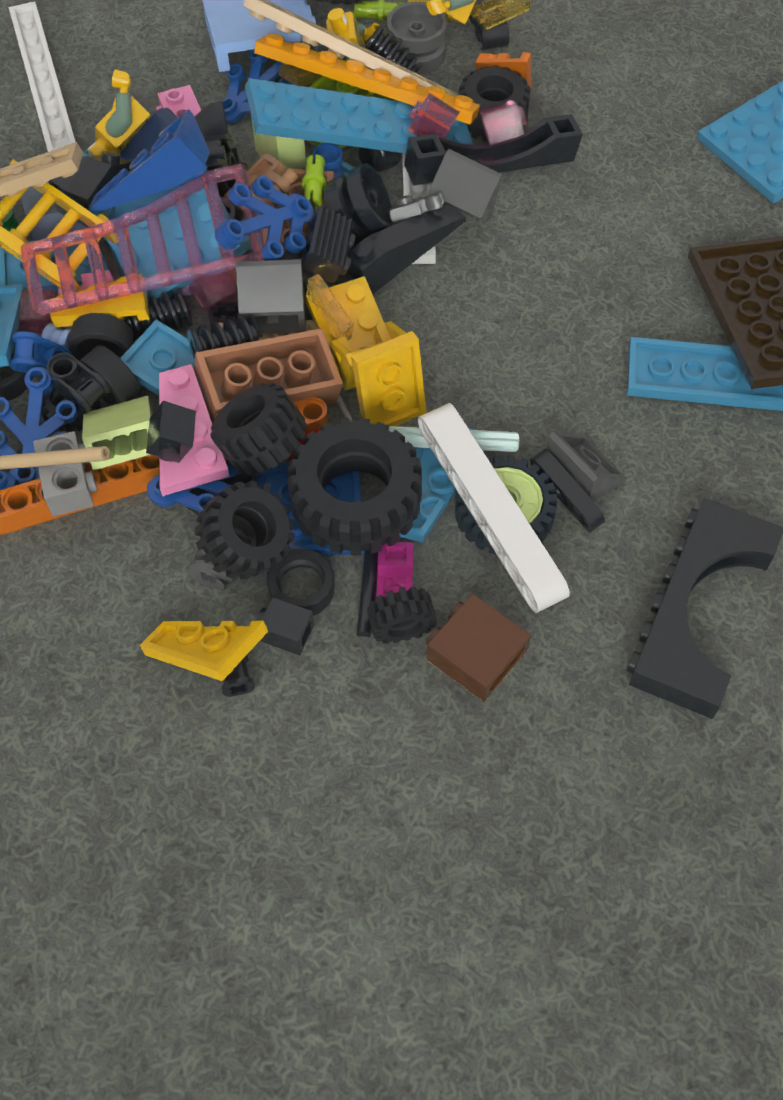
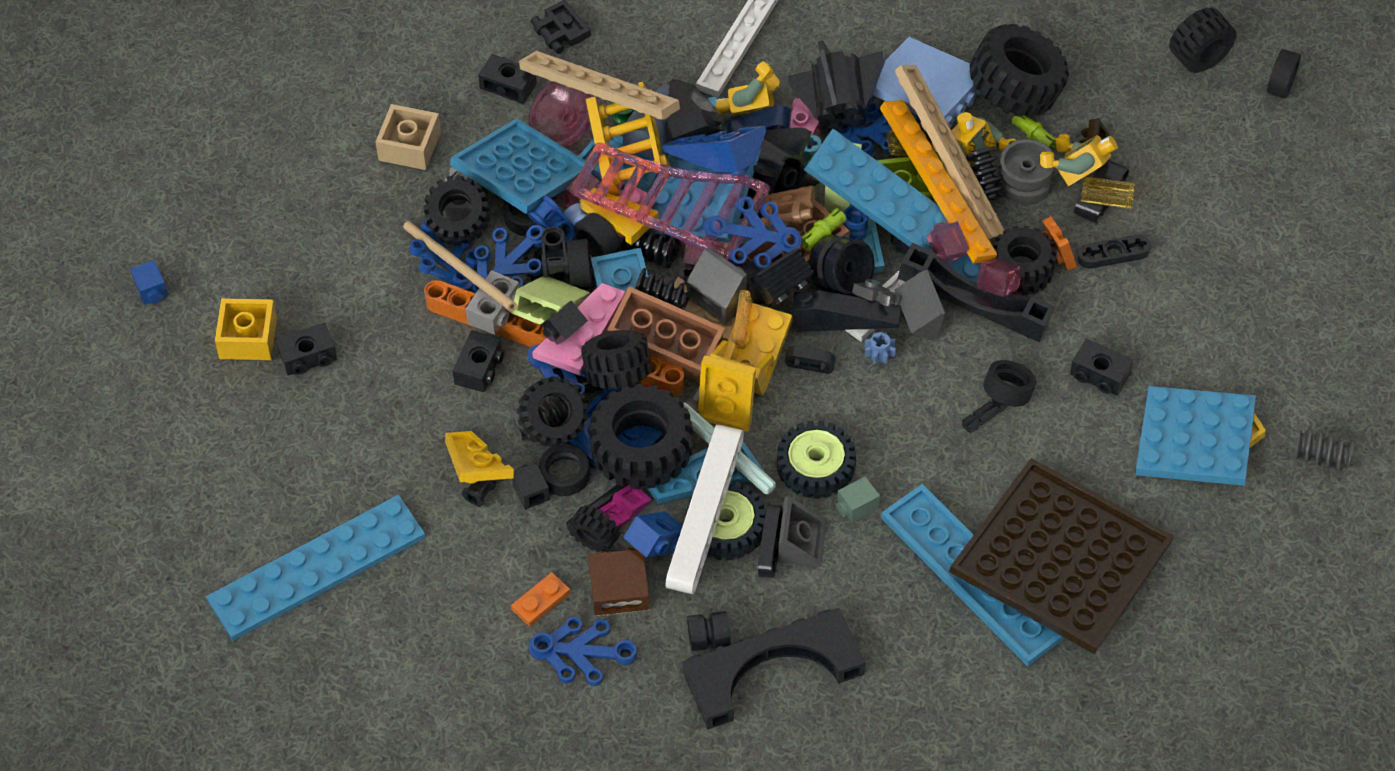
camera: 45 degrees right, 5 degrees down
none -> dark azure plate [206,495,426,641]
none -> black brick [453,330,505,392]
none -> orange plate [511,572,571,627]
none -> blue plant [529,617,637,686]
none -> blue brick [623,511,683,557]
none -> black wheel [687,611,731,652]
none -> wheel [776,421,856,498]
none -> black beam [785,345,836,374]
none -> black brick [788,41,885,132]
none -> sand green brick [836,476,880,523]
none -> medium blue gear [864,332,896,364]
none -> black axle [962,399,1007,433]
none -> black tyre [983,360,1037,407]
none -> black brick [1070,338,1134,396]
none -> black beam [1077,235,1151,269]

